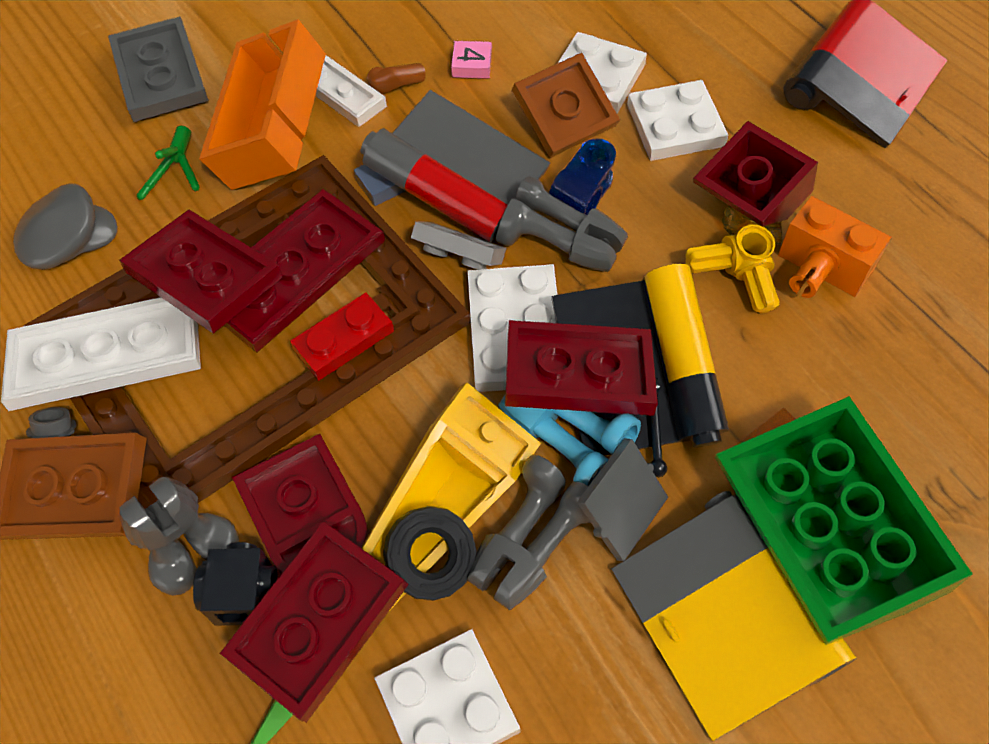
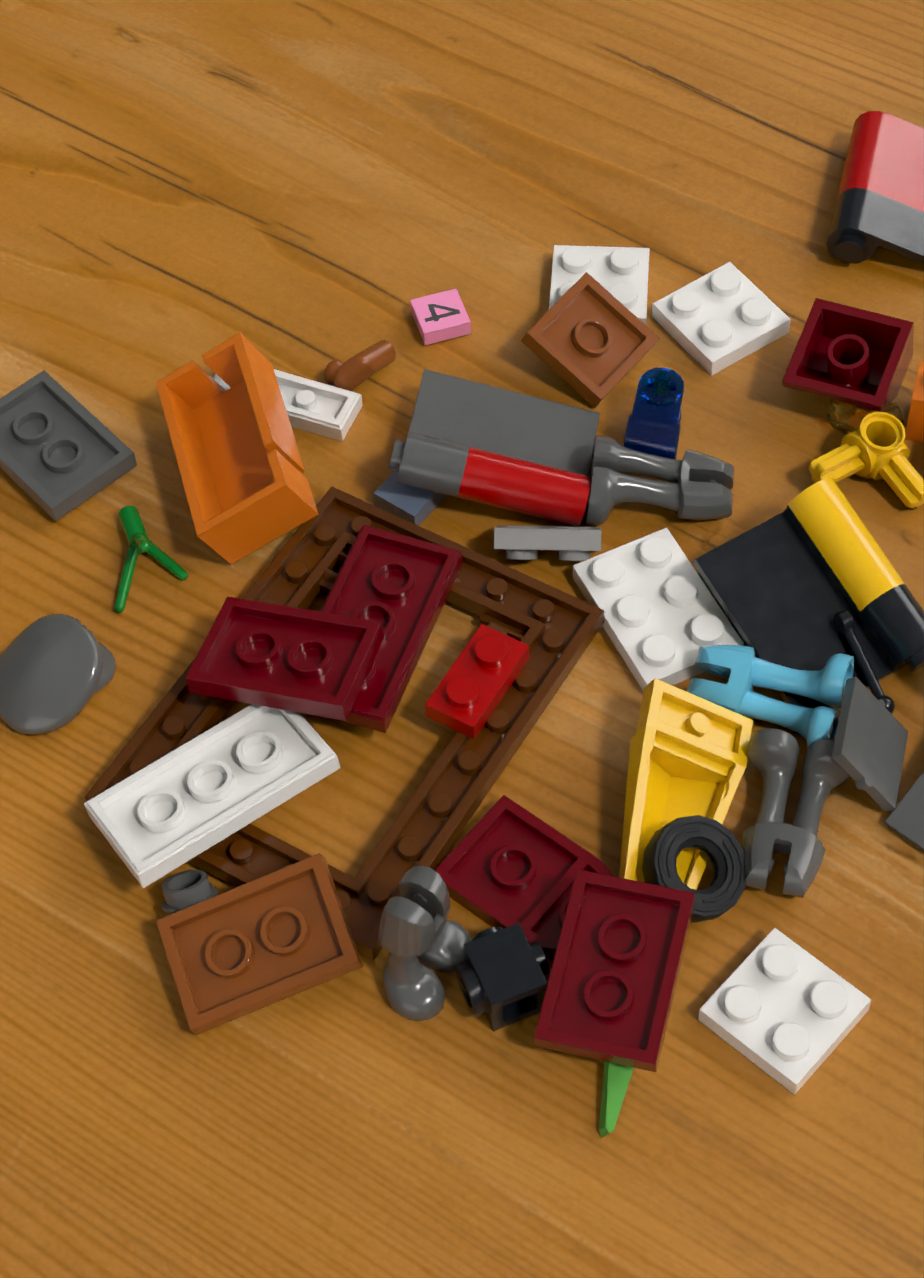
camera: 20 degrees left, 5 degrees down
dark red plate [505,320,658,416] -> none

